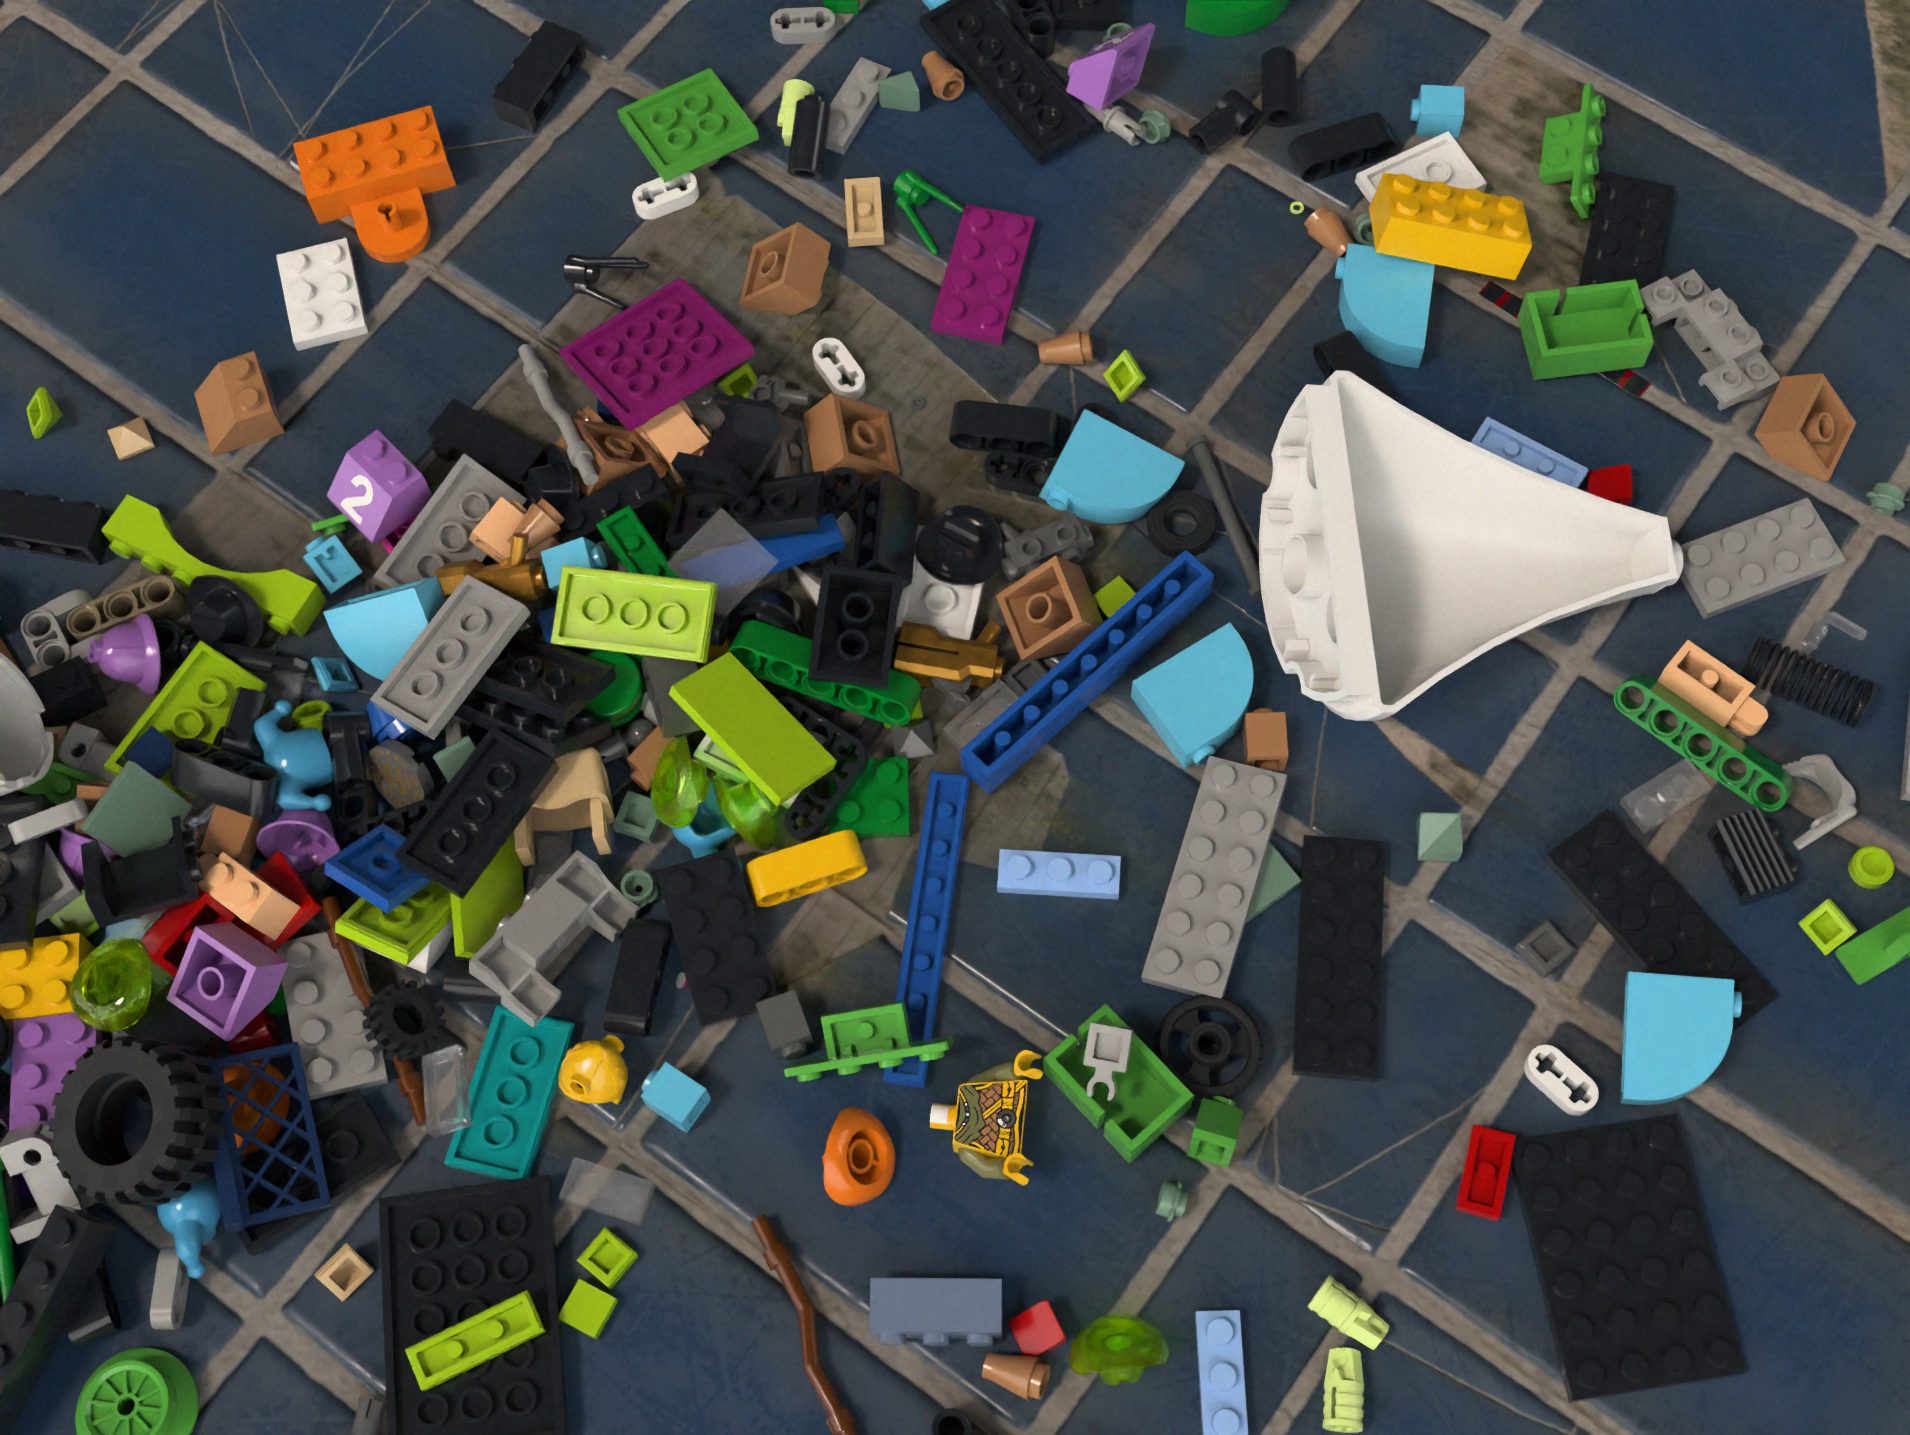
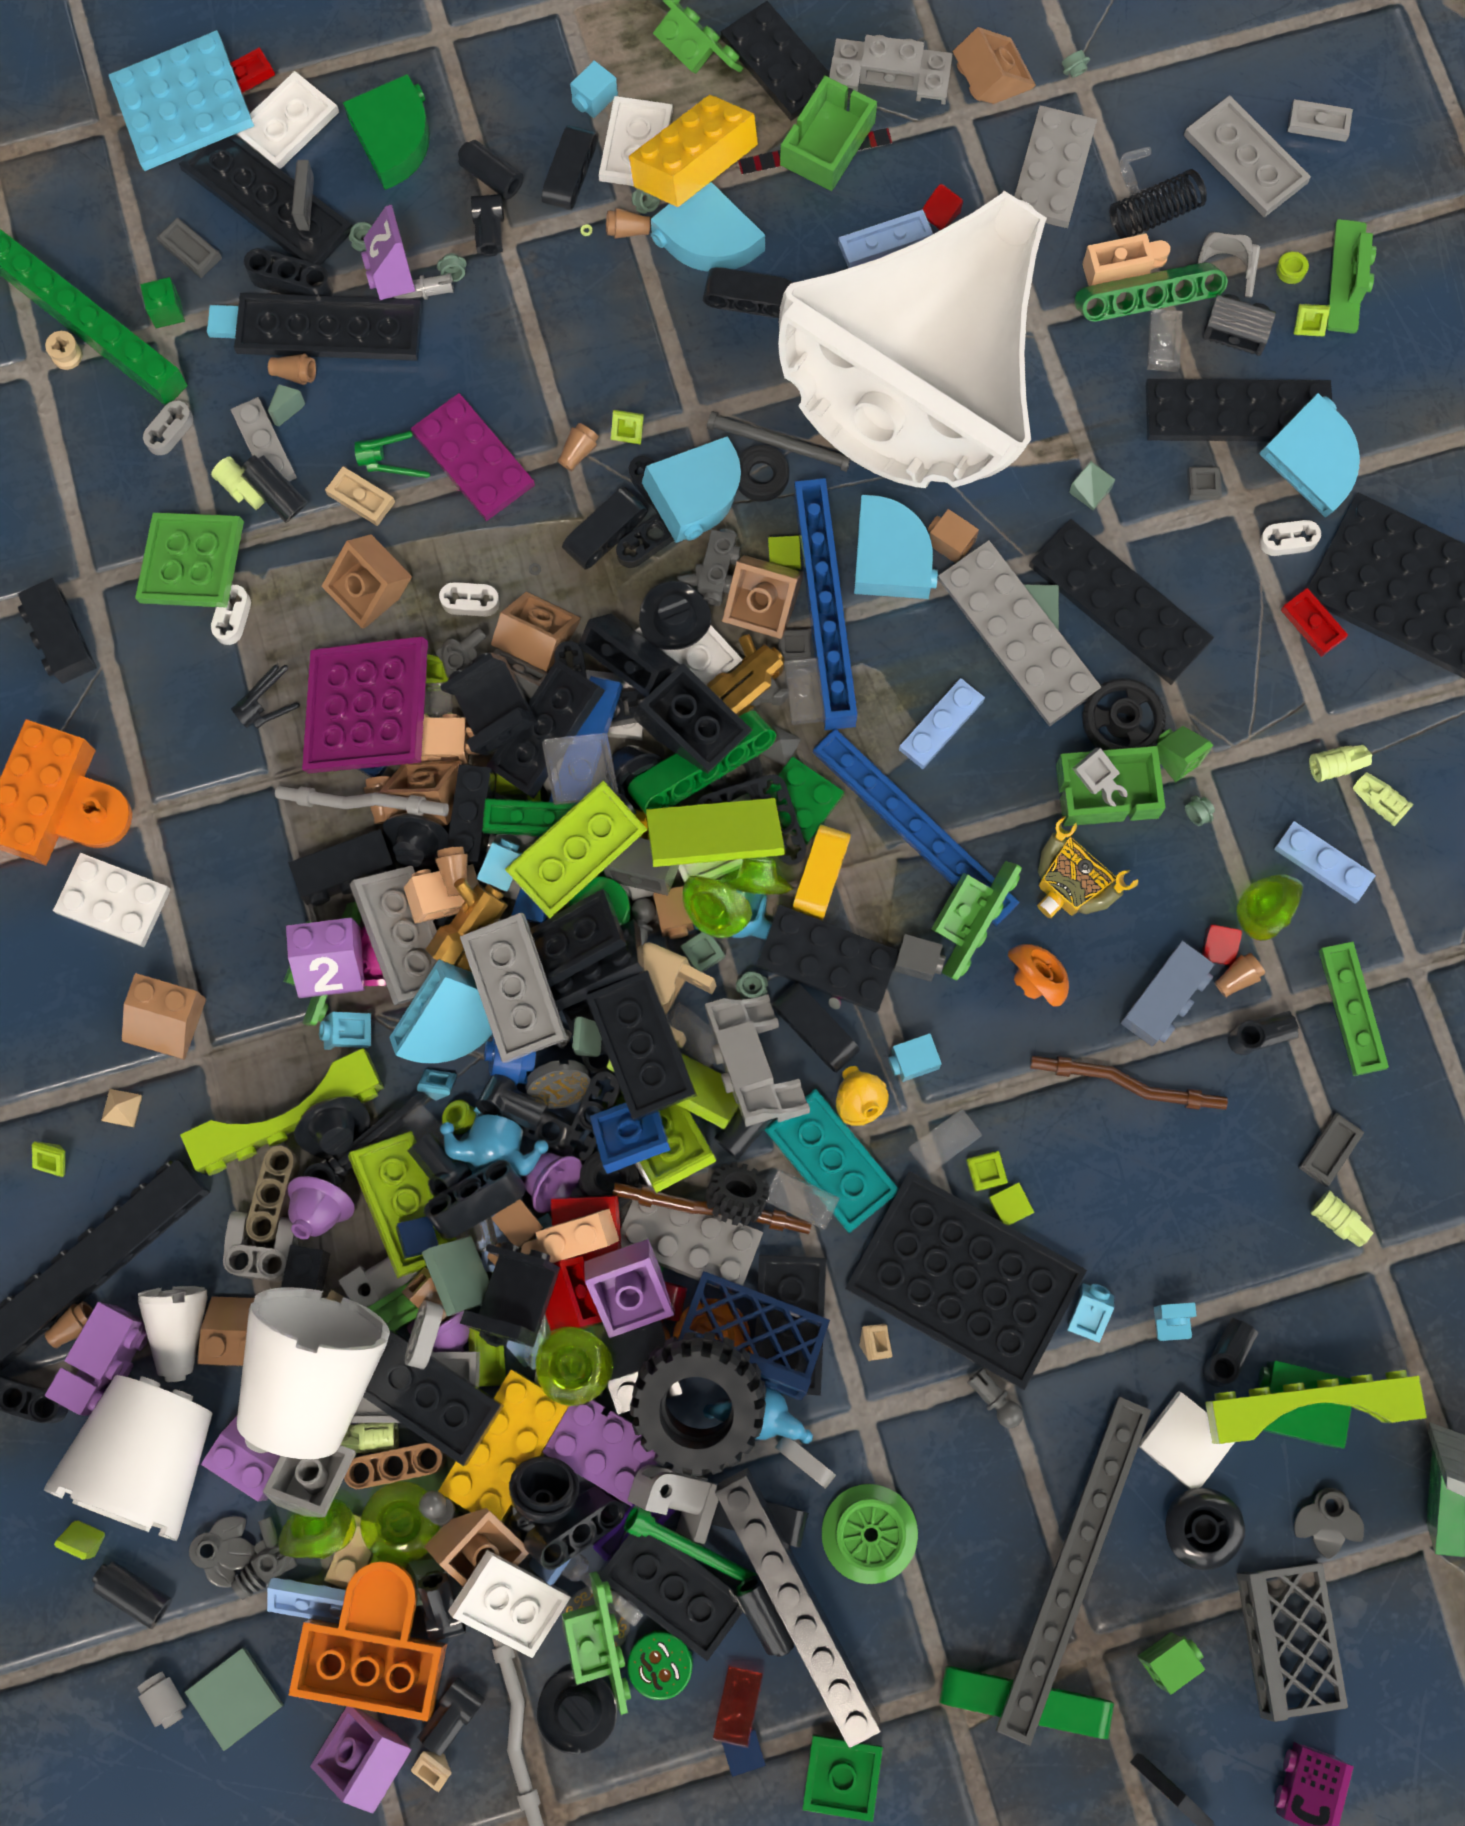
camera: 55 degrees left, 10 degrees up
lime tile [405,1290,546,1392] -> none

